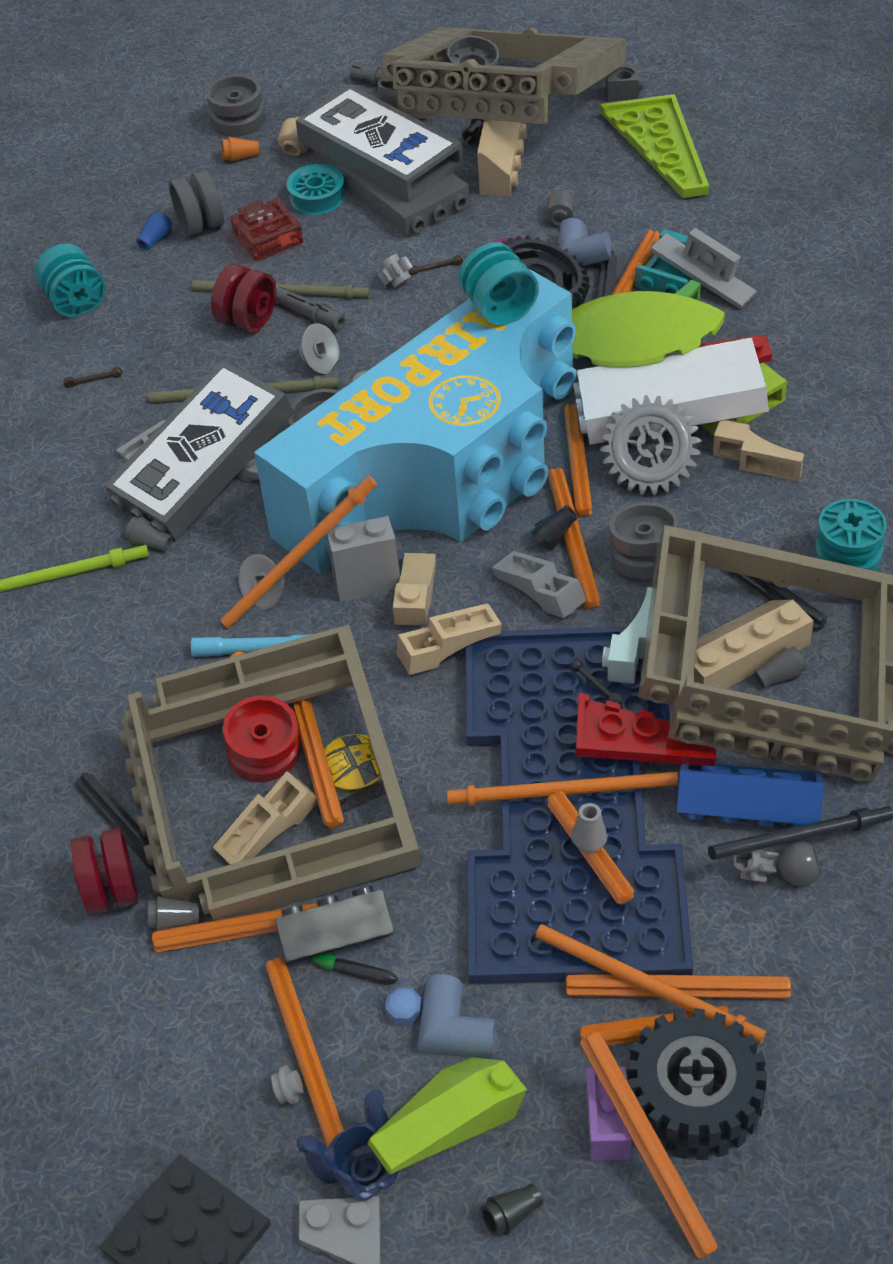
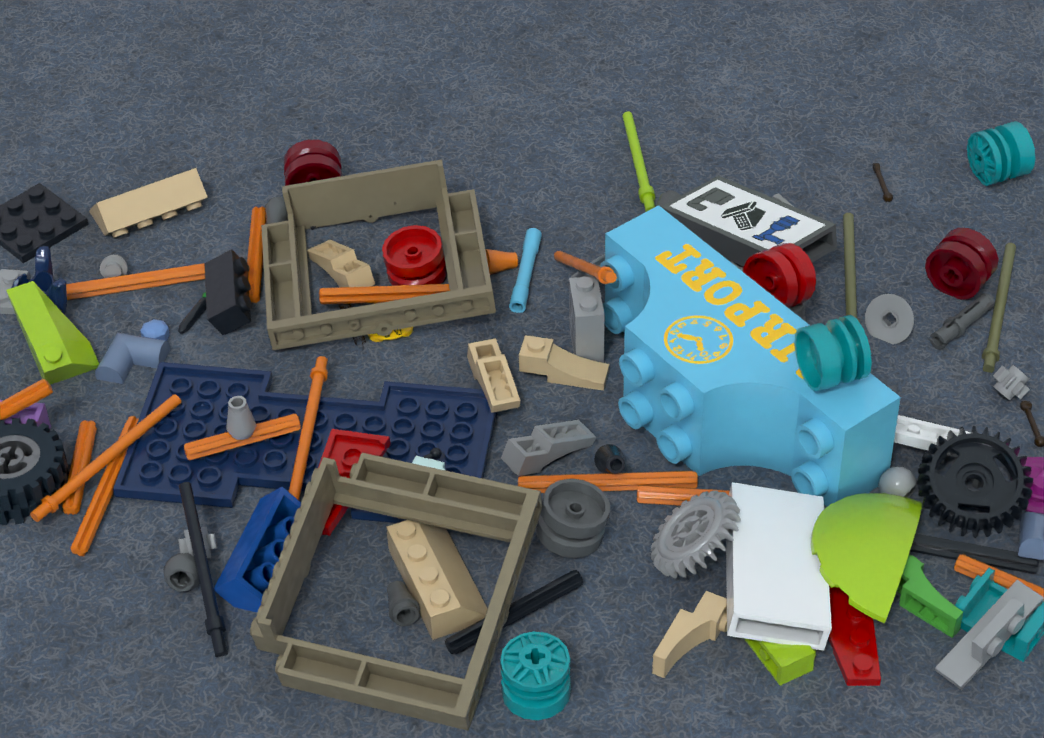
camera: 95 degrees right, 5 degrees down
none -> tan slope [89,168,208,238]
none -> red wheel [743,243,816,308]

